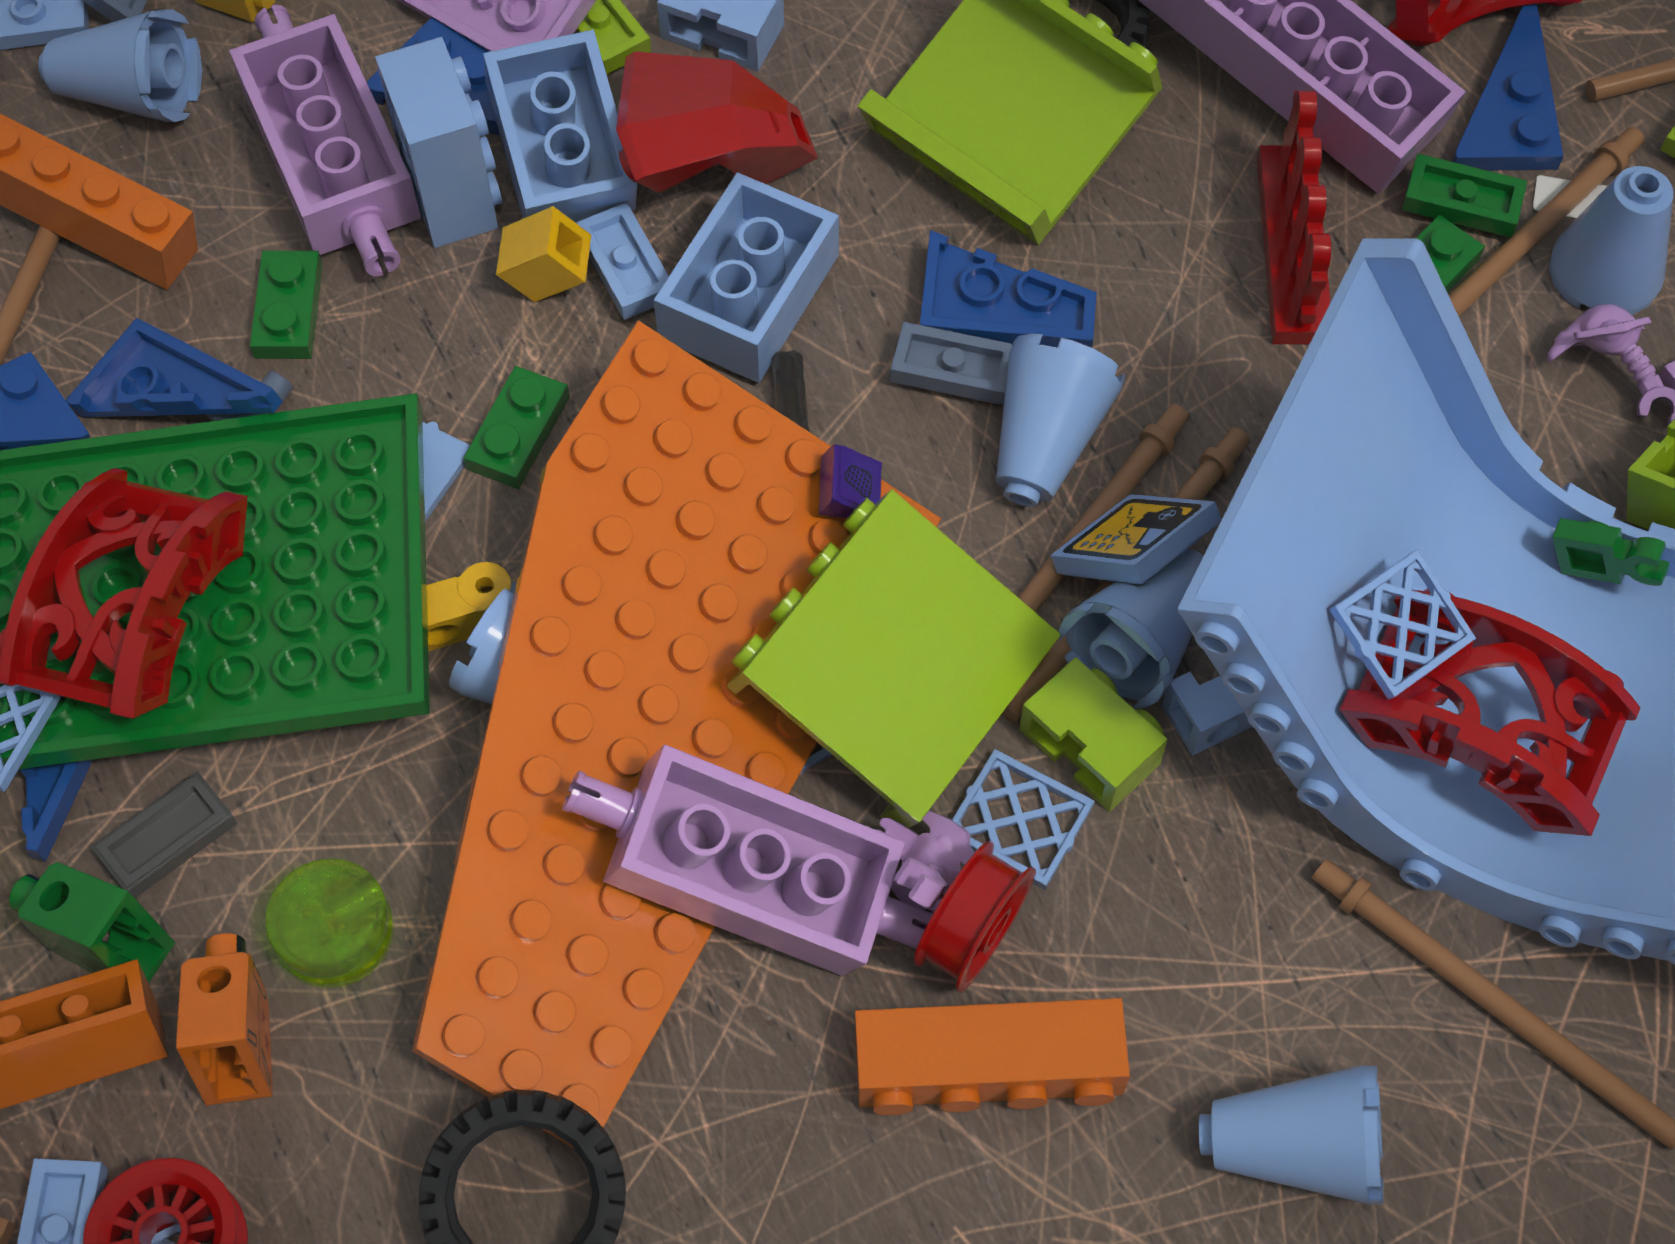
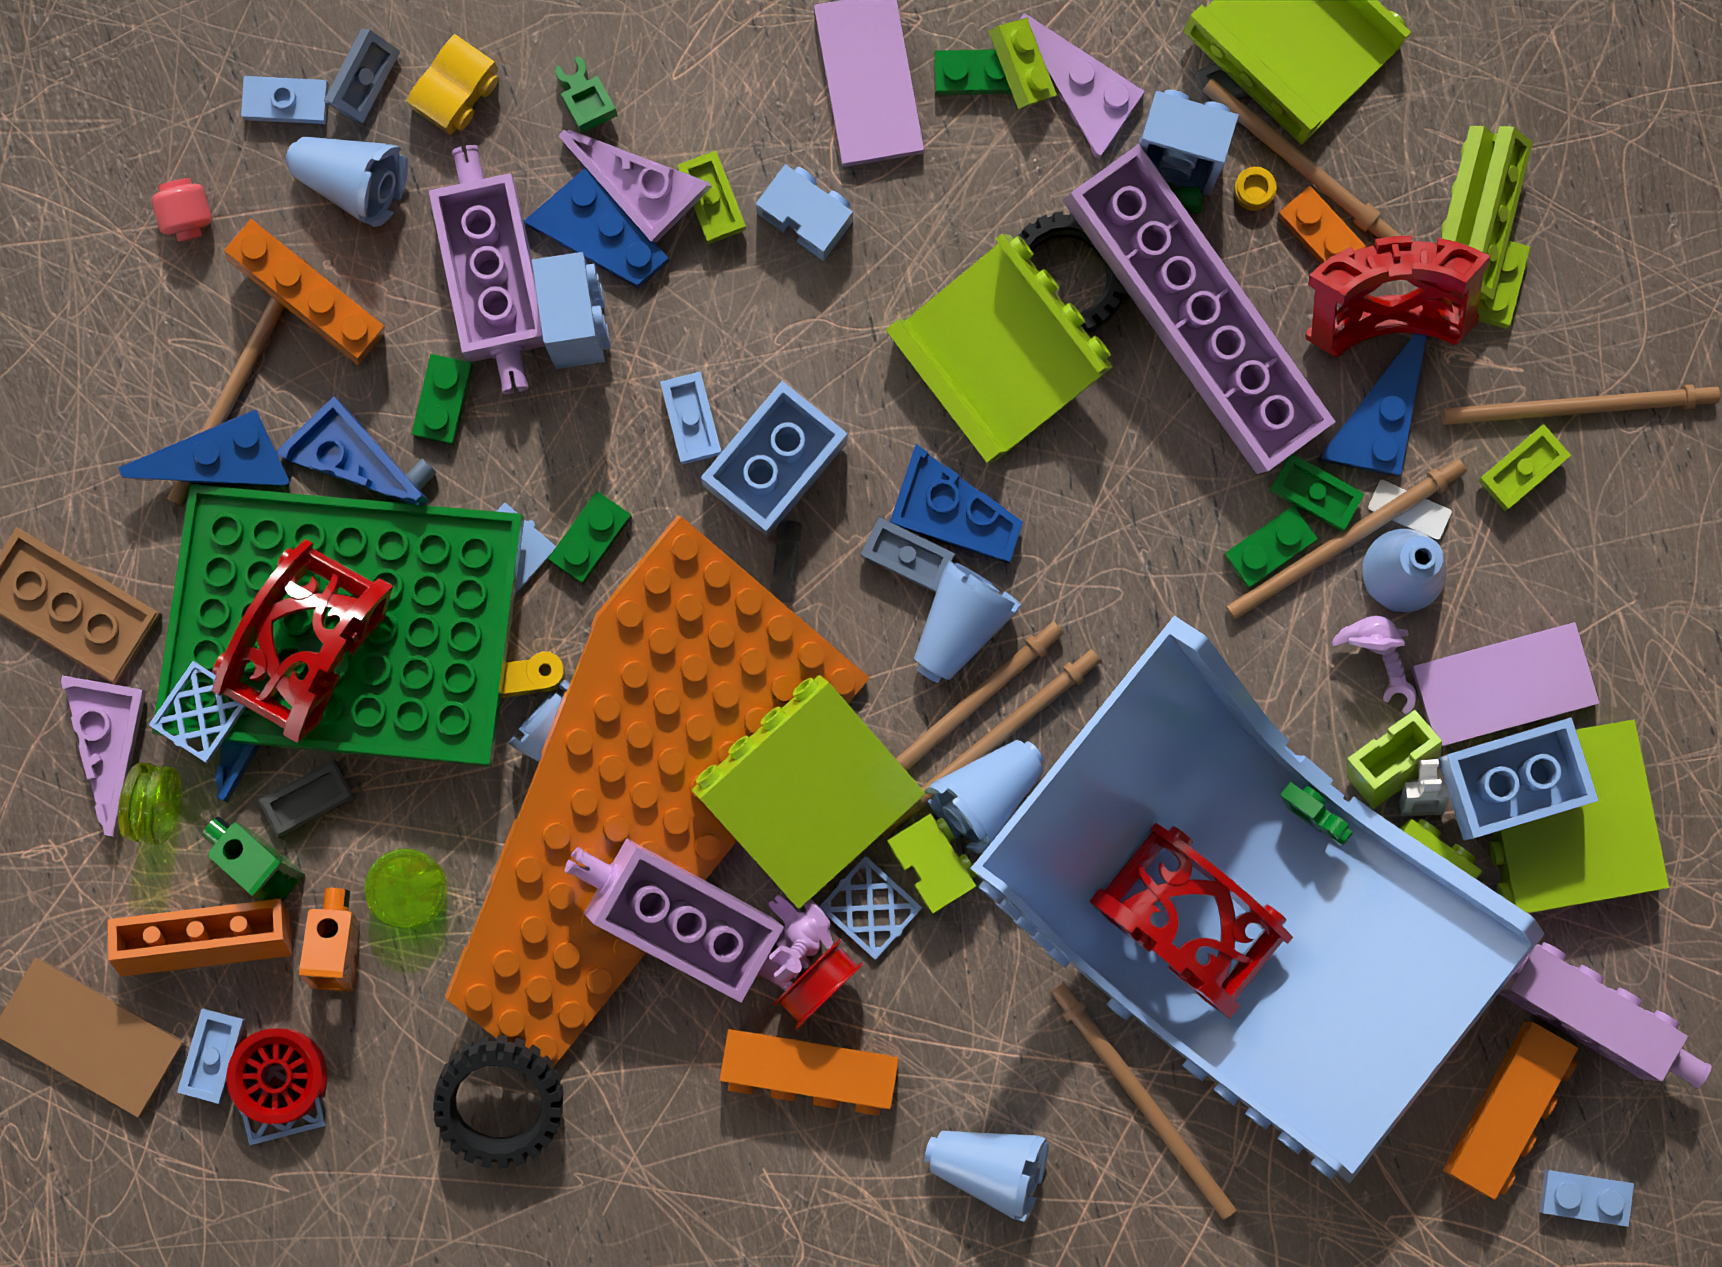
camera: 10 degrees right, 20 degrees up
light blue brick [483,29,637,222] -> none
yellow brick [496,206,591,302] -> none
red brick [616,51,818,193] -> none
dark purple slope [819,444,882,518] -> none
tile [1050,494,1222,585] -> none
red fence [1257,90,1331,345] -> none
light blue window [1329,549,1476,700] -> none

